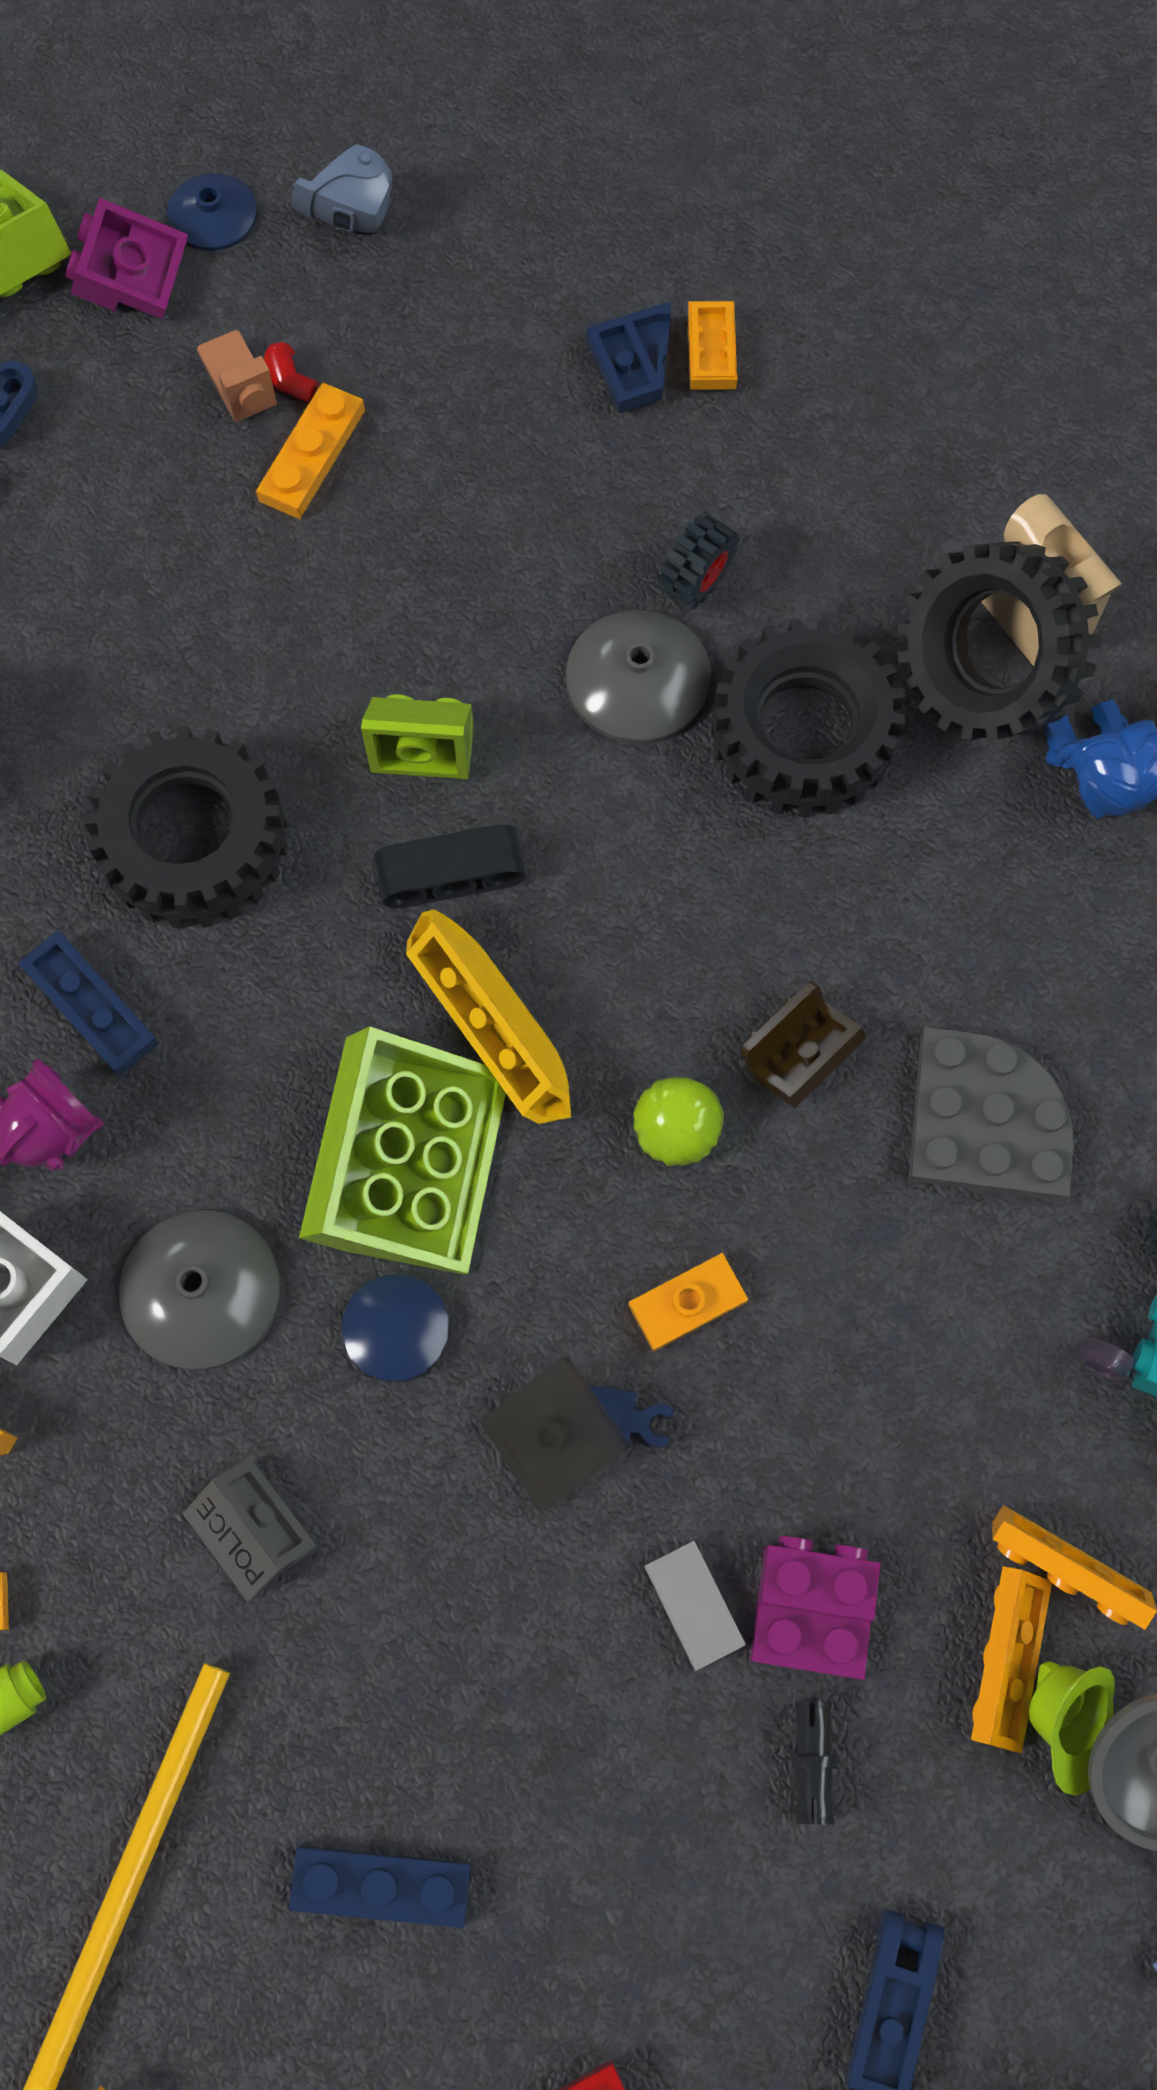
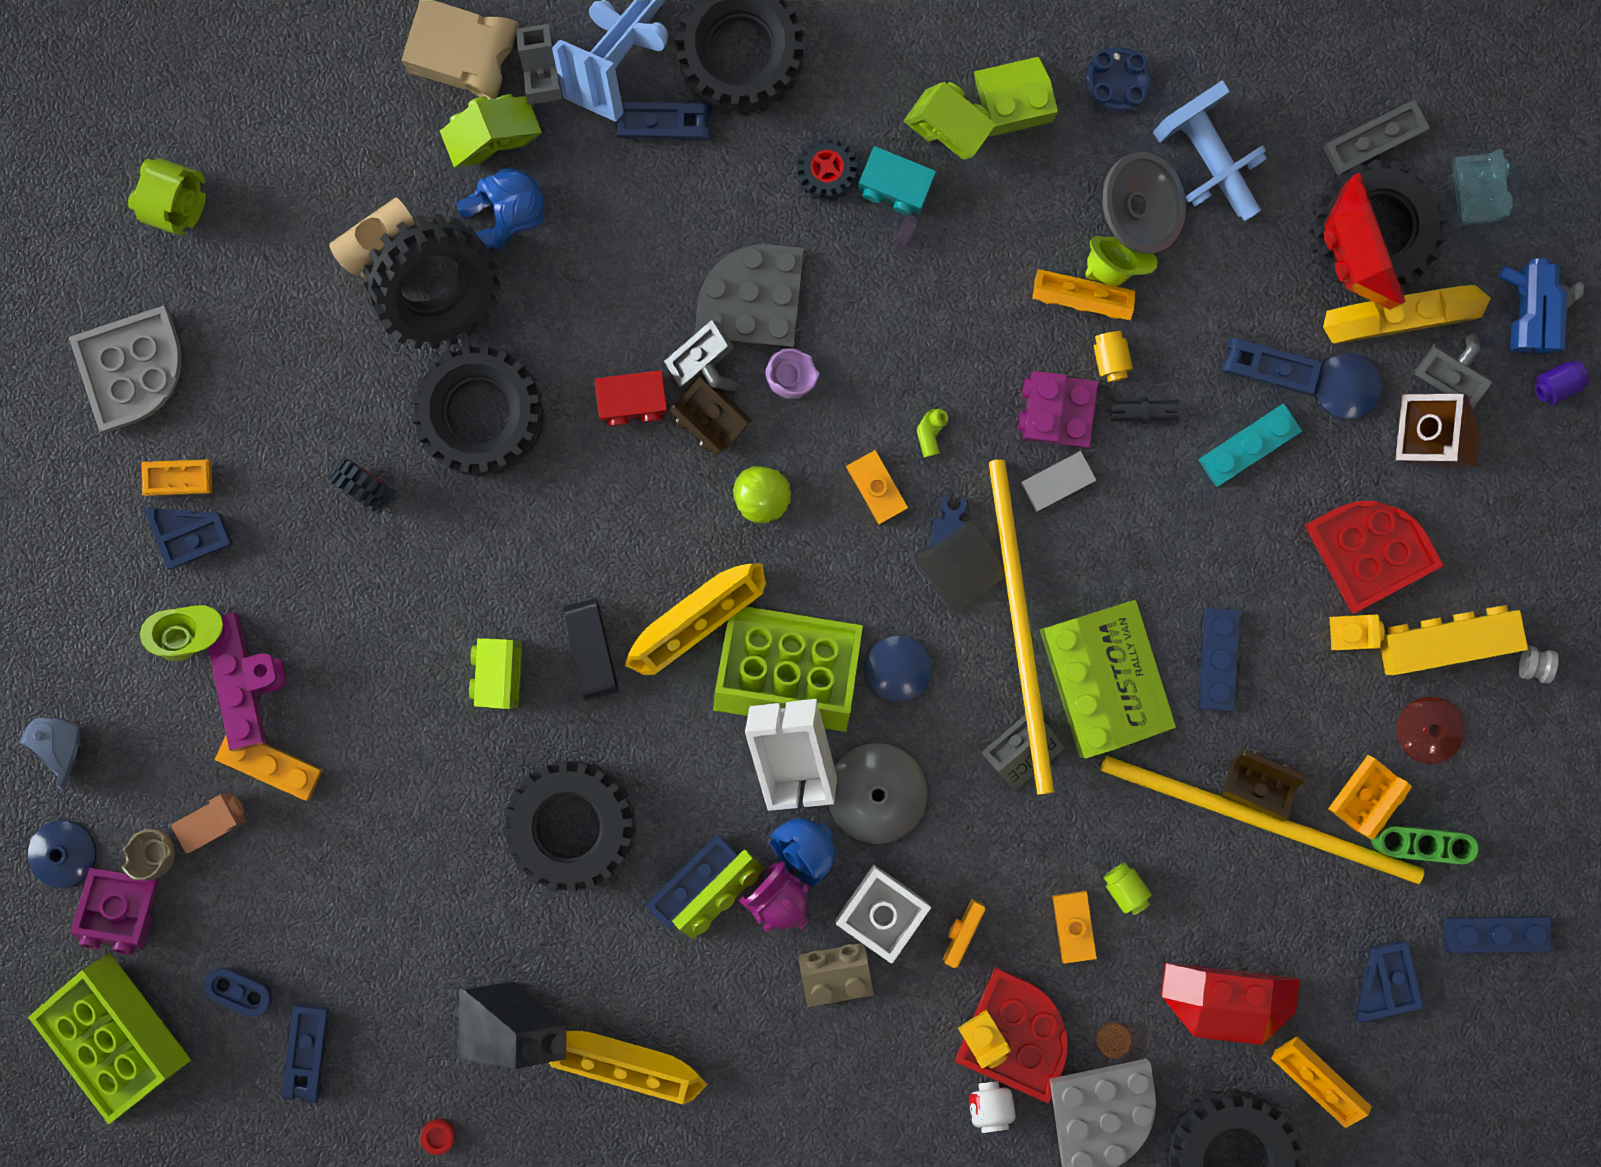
camera: 90 degrees left, 15 degrees up
red arm [264,342,319,403] -> none
dark grey dish [566,609,711,744] -> none
light orange plate [992,1505,1157,1630] -> none
none -> light grey plate [69,305,182,433]
none -> dark tan hair [122,829,175,881]
none -> lime brick [128,158,206,236]
none -> lime piece [140,605,223,662]
none -> magenta plate [208,613,287,752]
none -> red brick [595,370,668,427]
none -> plate [664,320,738,392]
none -> lime plate [672,849,765,939]
none -> white piece [745,699,837,811]
none -> lavender hair [766,349,819,399]
none -> blue cylinder [769,818,835,886]
none -> lime arm [917,409,949,458]
none -> yellow piece [989,460,1054,795]
none -> lime slope [1039,600,1176,759]
none -> yellow brick [1094,331,1133,382]
none -> teal plate [1198,403,1302,487]
none -> dark brown bracket [1222,749,1305,822]

